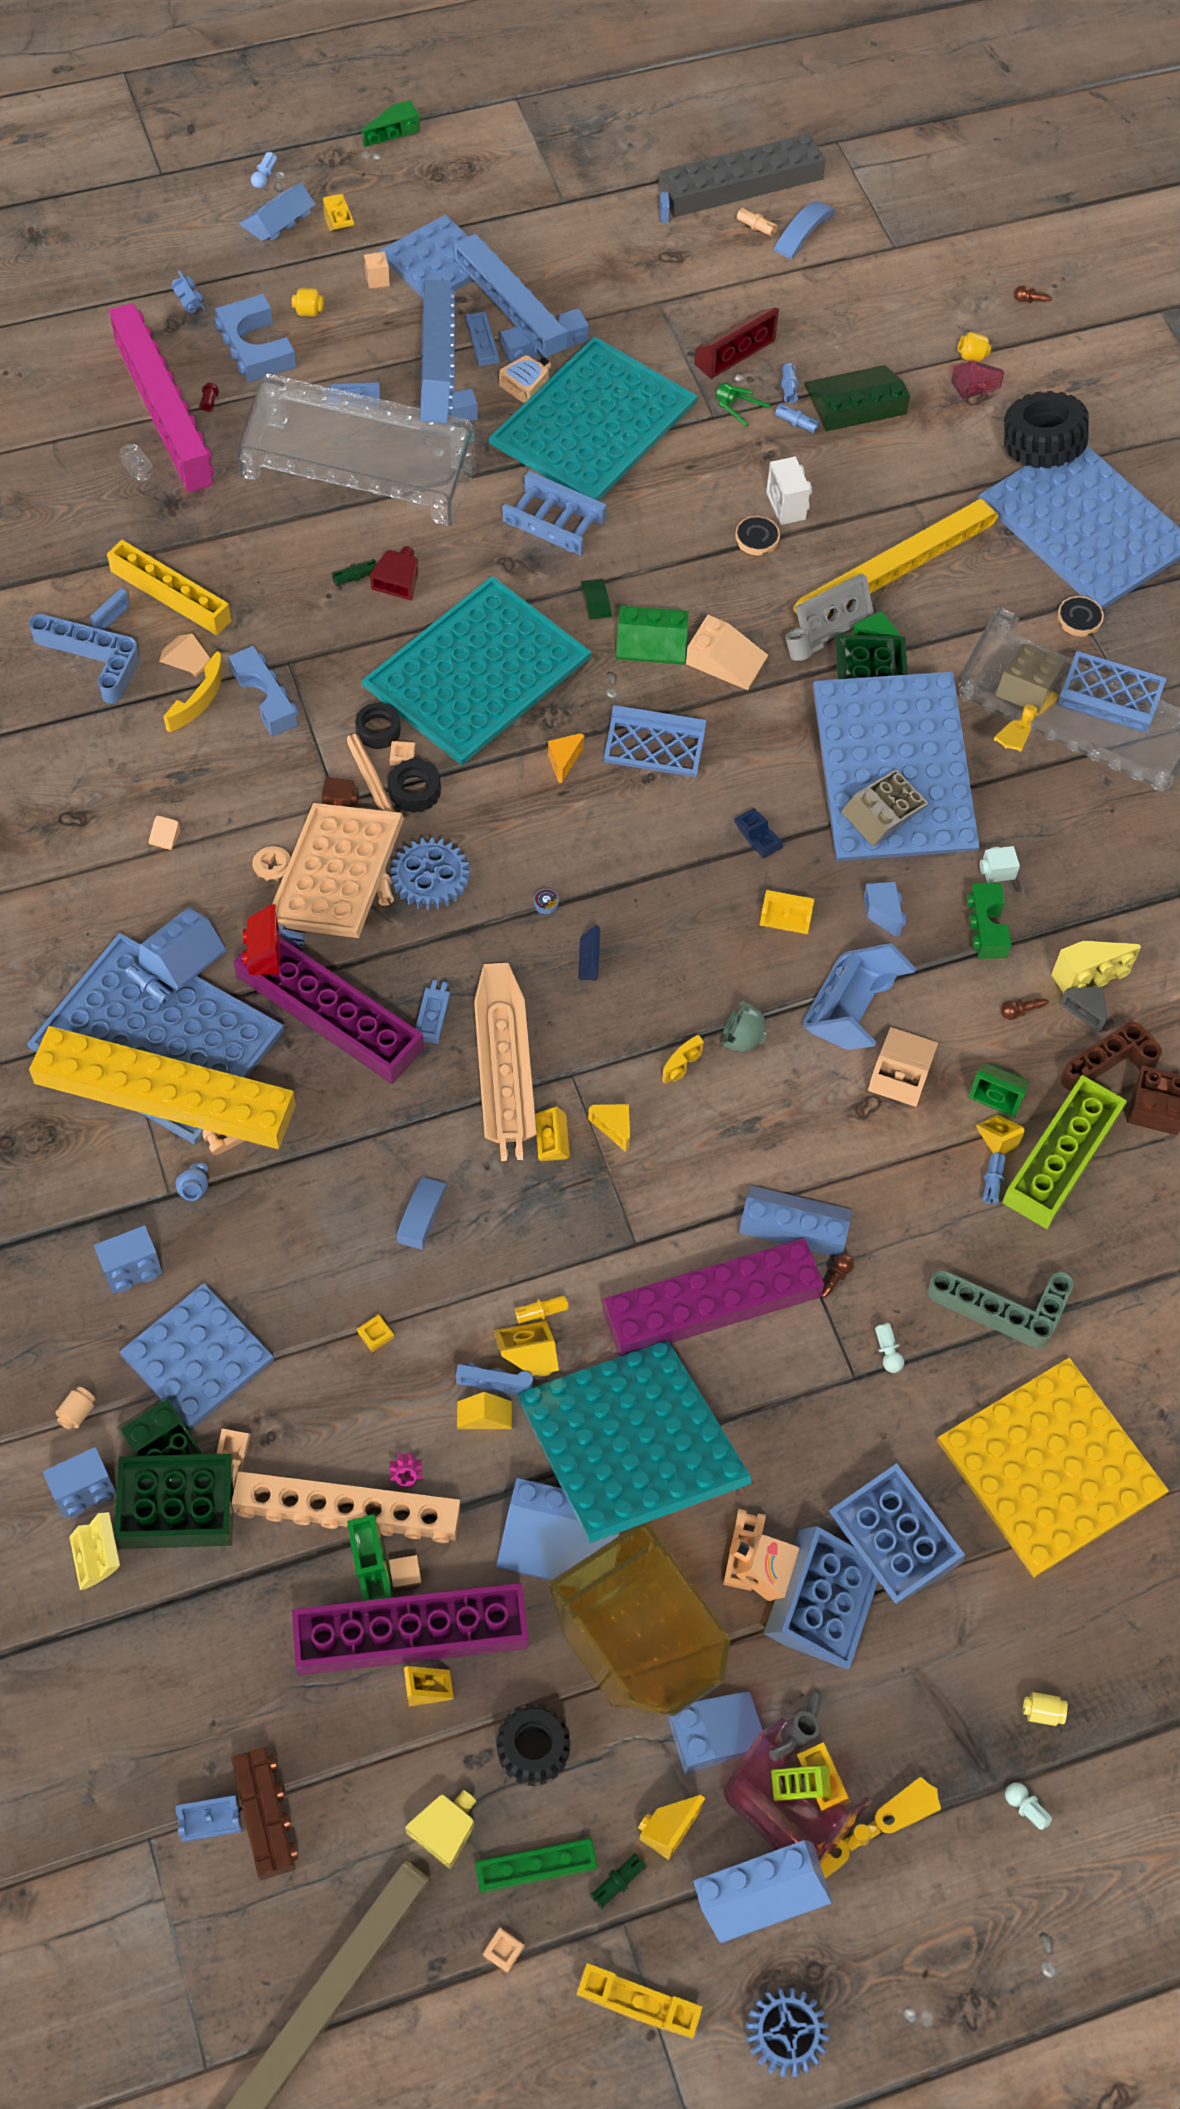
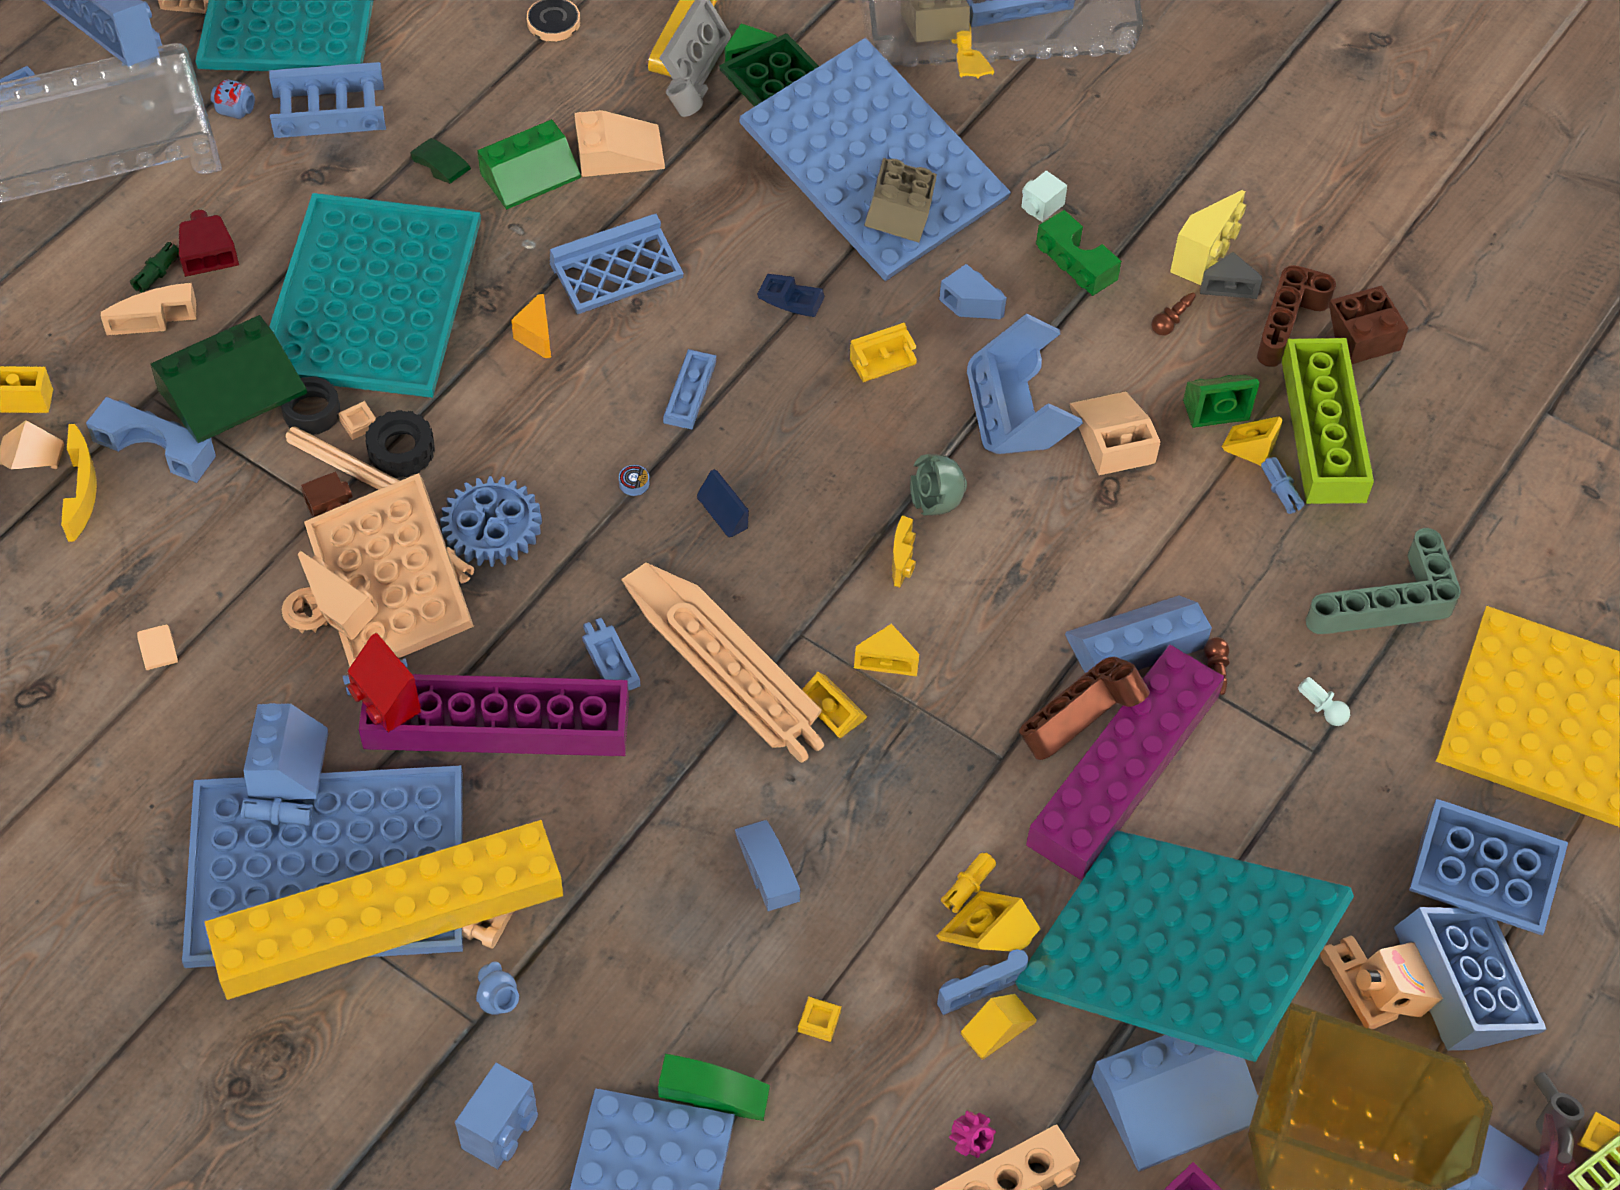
camera: 35 degrees left, 5 degrees down
none -> light nougat slope [101,283,196,335]
none -> dark green slope [150,315,307,443]
none -> medium blue head [211,79,255,119]
none -> light nougat slope [298,551,377,640]
none -> green slope [658,1053,770,1121]
none -> medium blue tile [663,349,716,430]
none -> copper beam [1019,657,1150,760]

